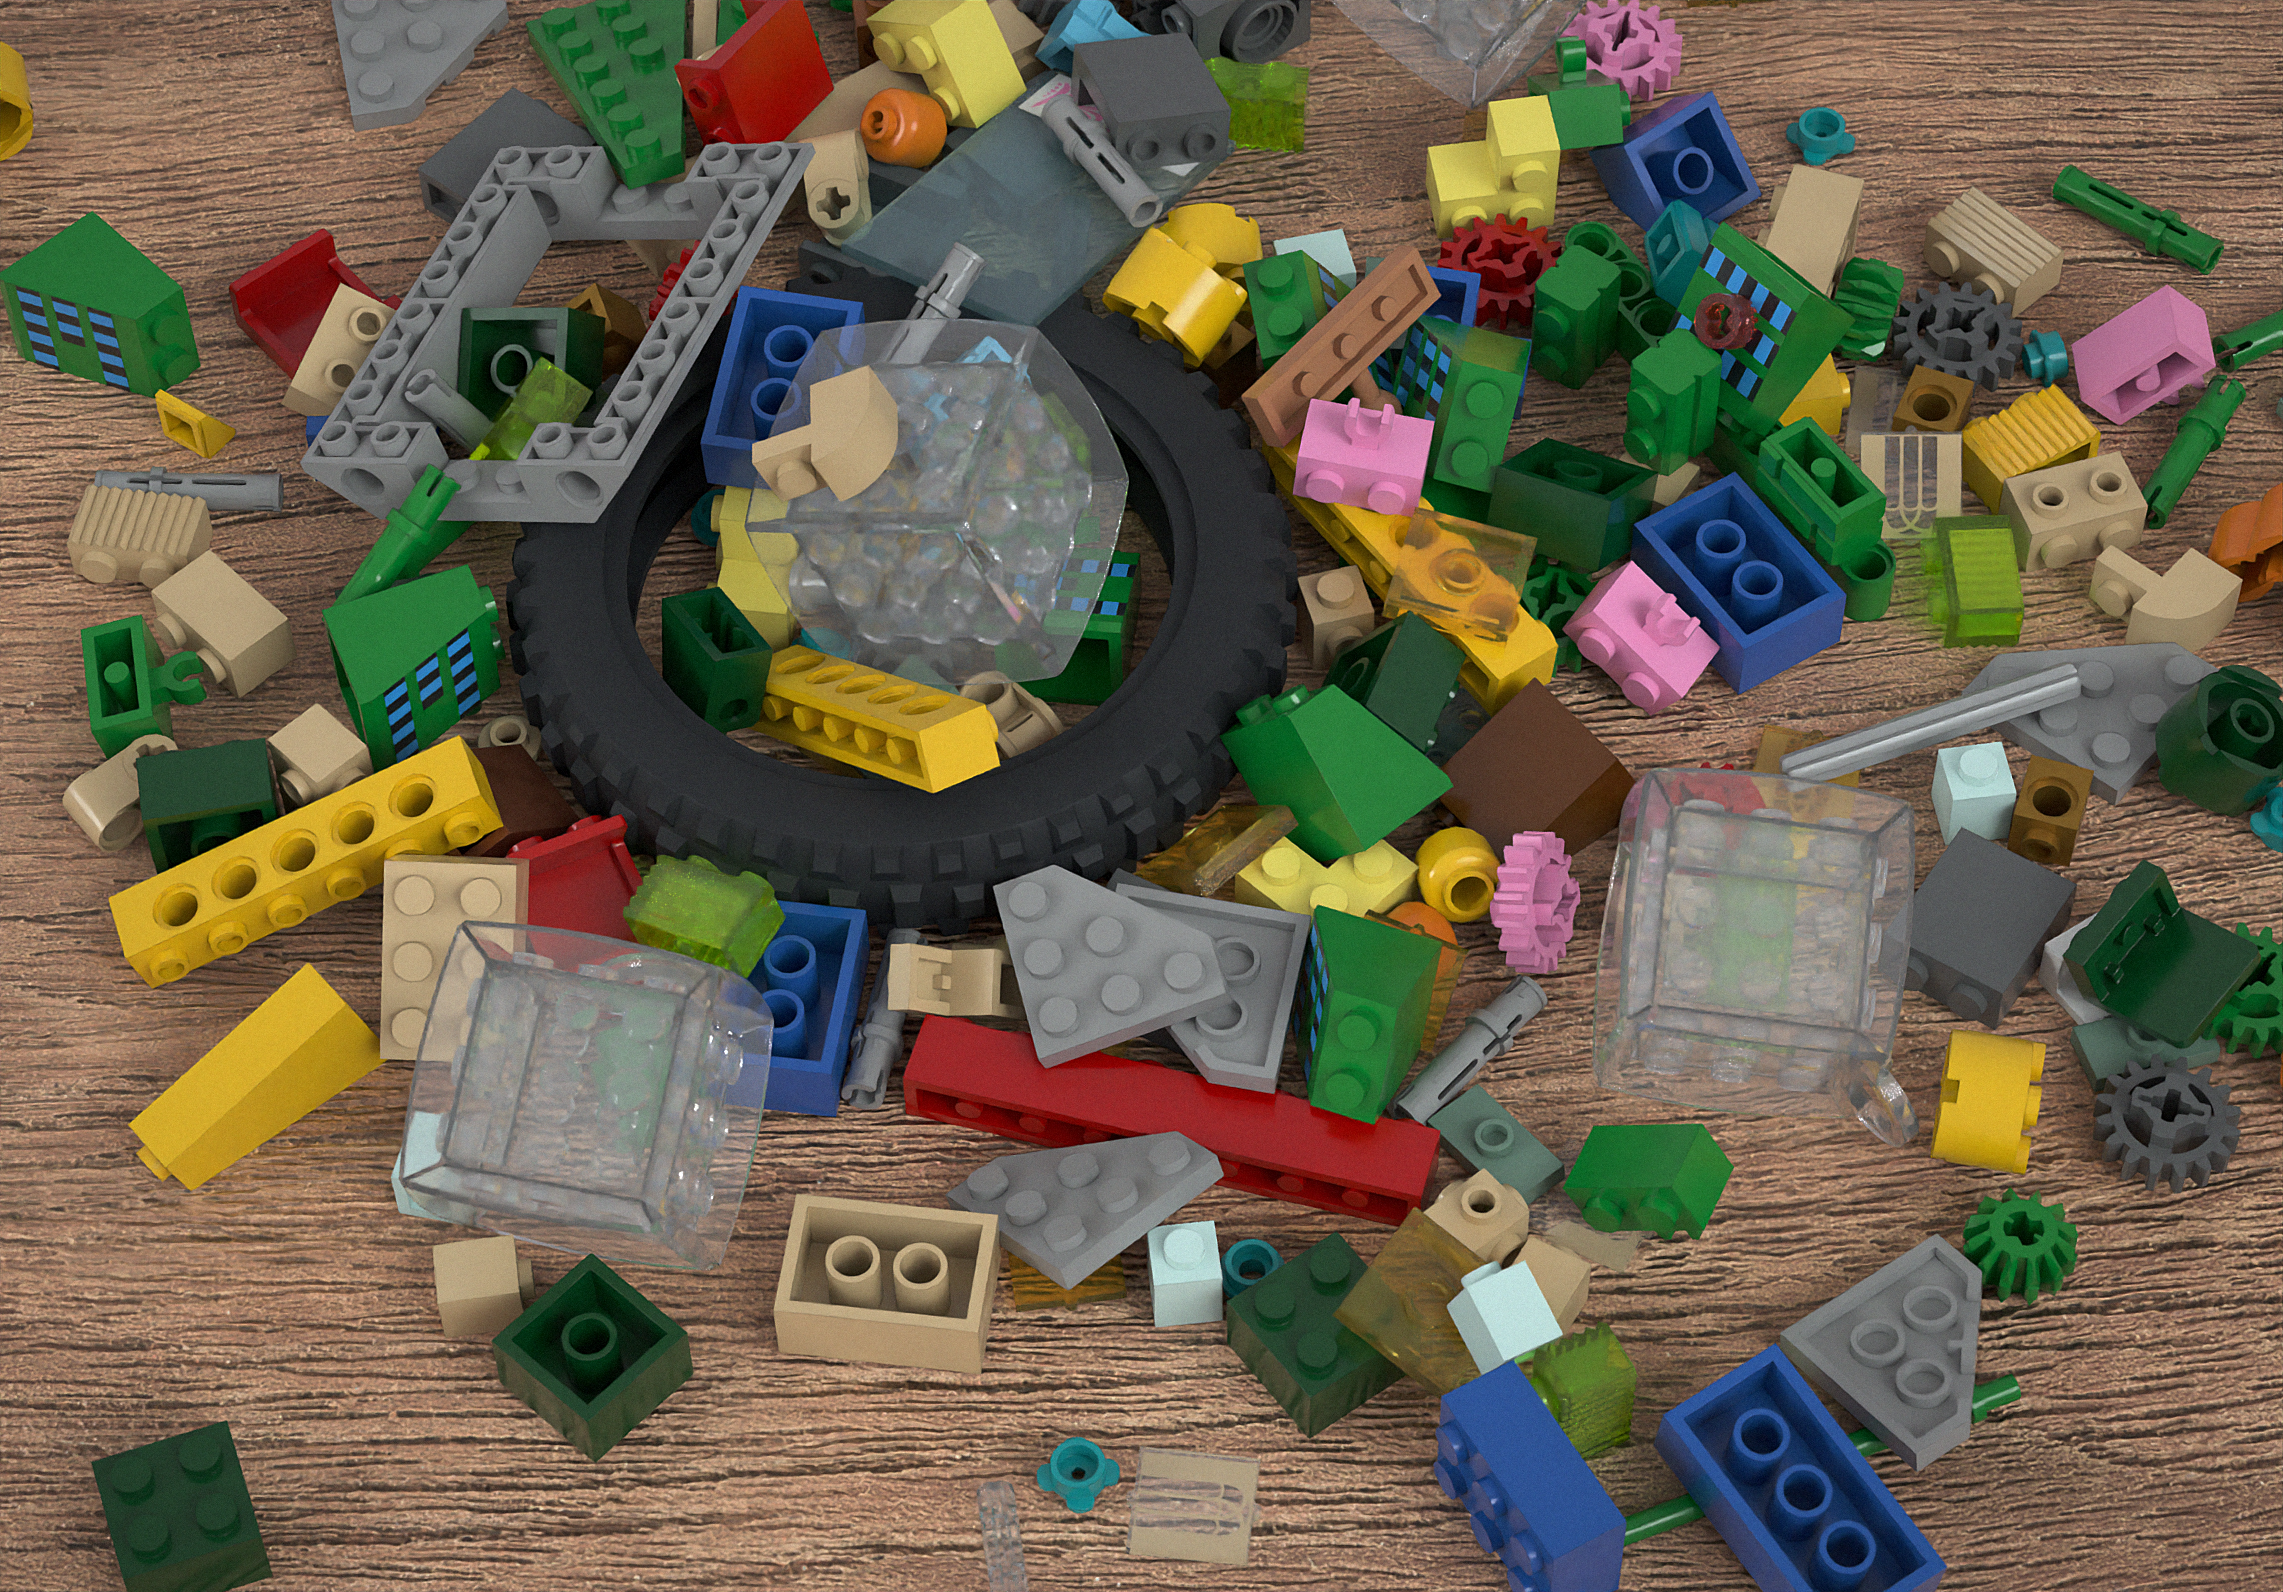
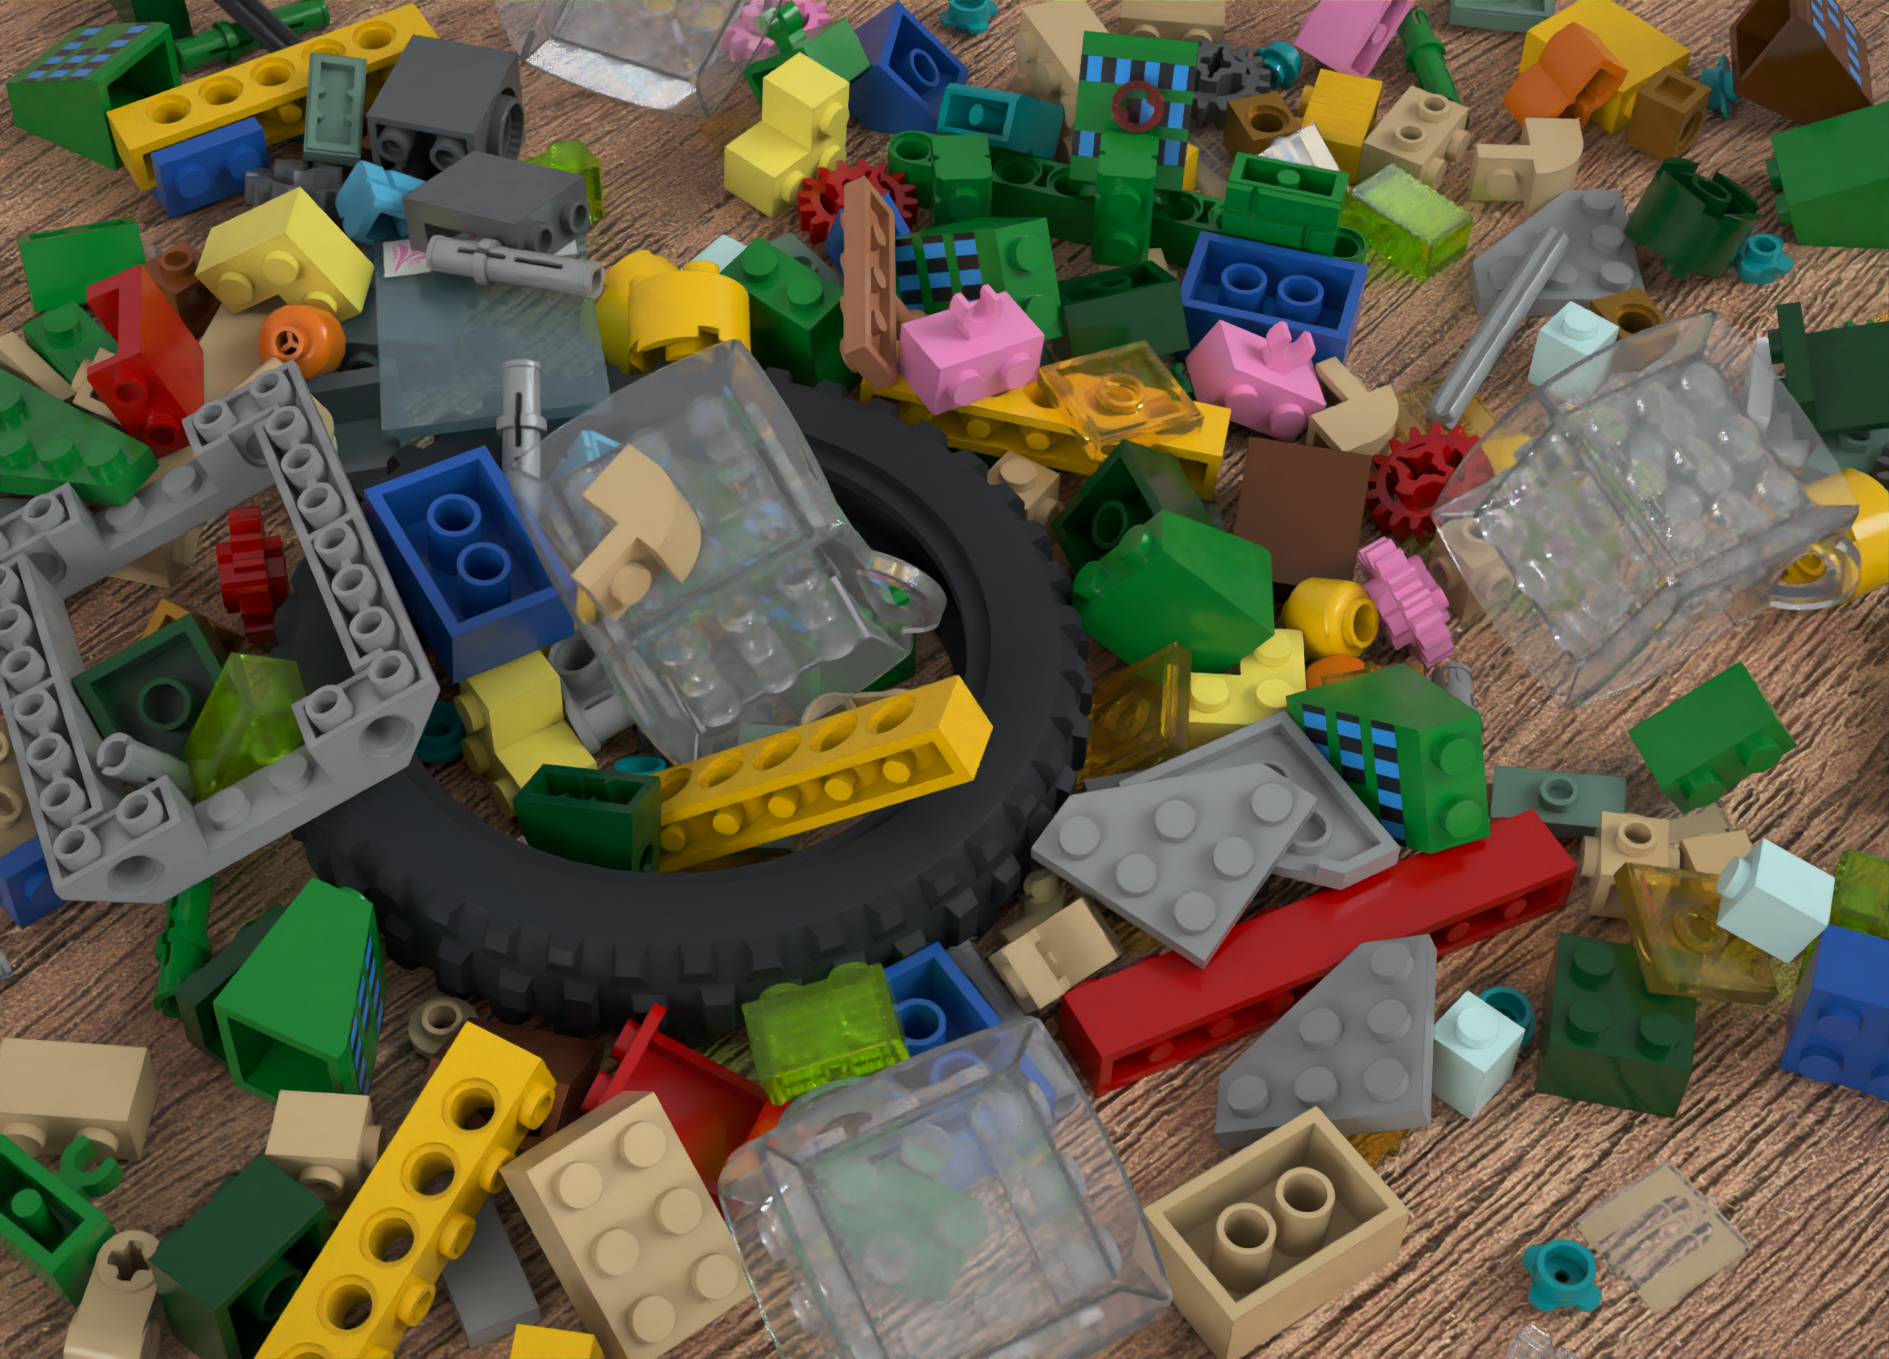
camera: 45 degrees left, 5 degrees down
green pin [321,463,462,622] -> none
none -> light grey tile [440,1194,541,1349]
none -> tan brick [1305,356,1399,473]

